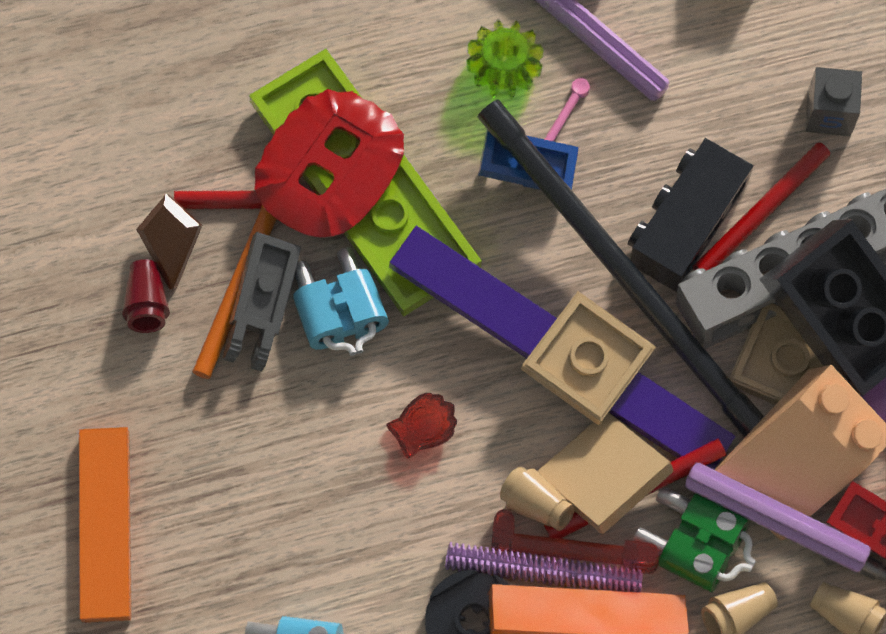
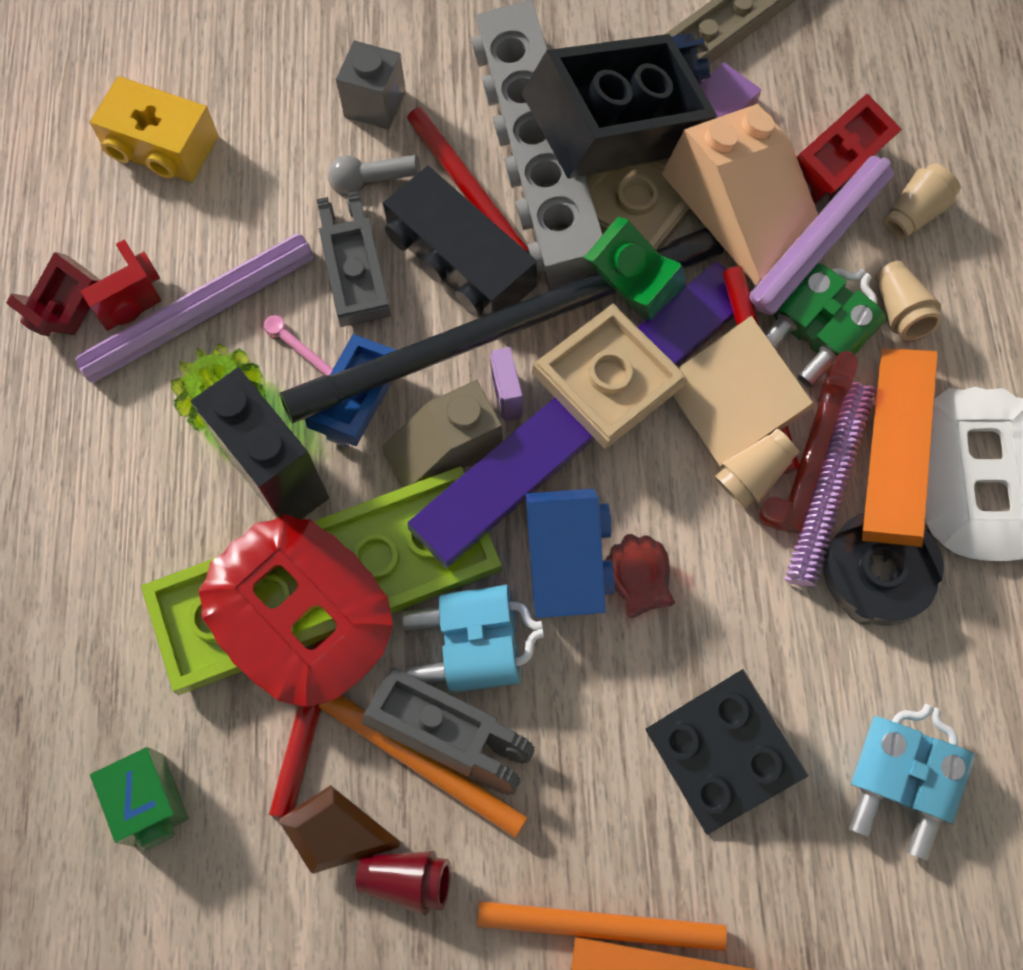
camera: 75 degrees left, 0 degrees up
none -> green brick [89,747,189,851]
none -> black brick [190,366,329,519]
none -> dark grey hinge [316,190,391,327]
none -> light grey bar [328,155,421,195]
none -> dark tan slope [382,380,503,488]
none -> orange bar [477,901,727,951]
none -> lavender tile [490,347,523,421]
none -> blue brick [525,489,615,618]
none -> green slope [583,216,686,321]
none -> black hinge [645,669,810,835]

